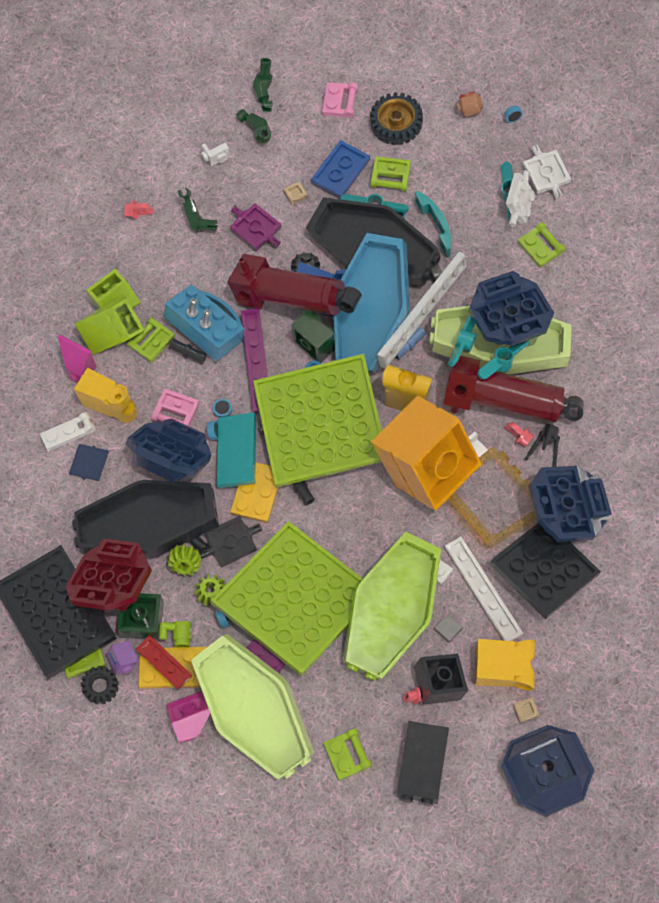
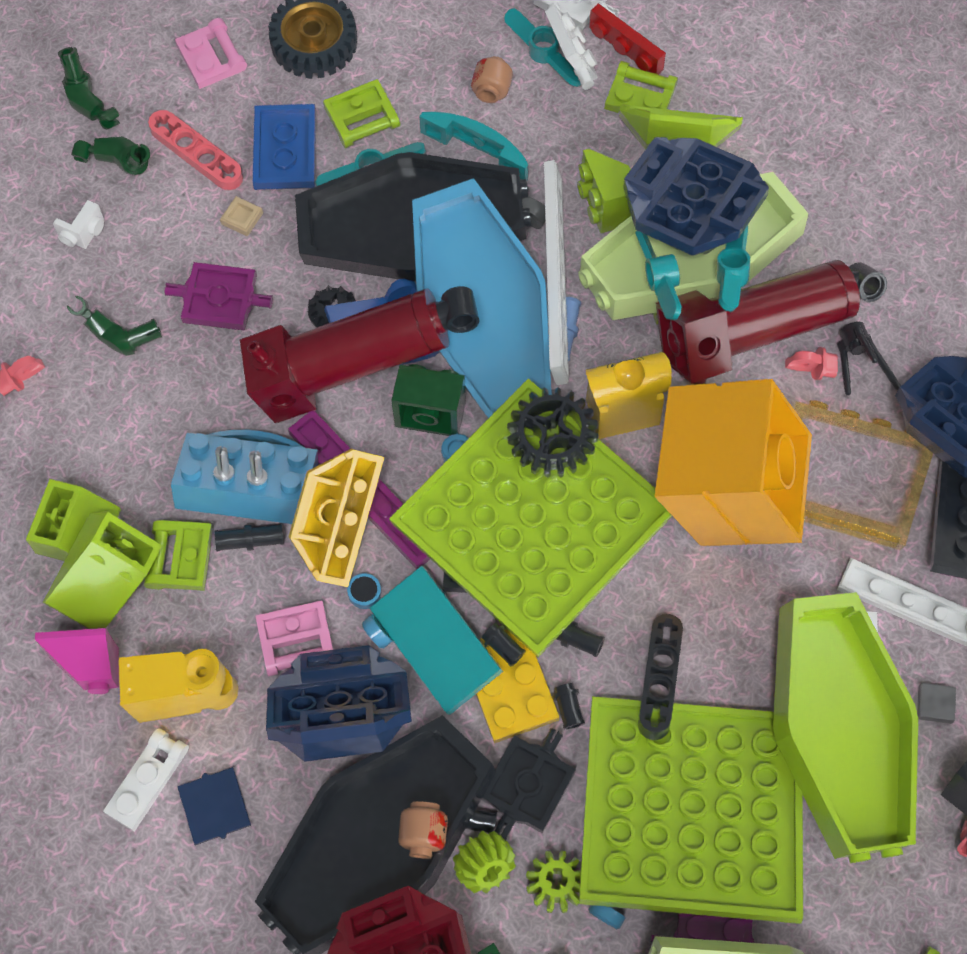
camera: 40 degrees left, 0 degrees up
none -> coral beam [148,110,243,190]
none -> yellow wedge [289,449,385,587]
none -> nougat head [398,802,448,859]
none -> nougat head [471,56,513,103]
none -> black pin [481,623,526,667]
none -> black gear [507,387,598,478]
none -> black pin [552,683,585,730]
none -> lime slope [577,149,631,234]
none -> red plate [589,3,666,75]
none -> lime wedge [619,104,743,149]
none -> black beam [638,614,683,740]

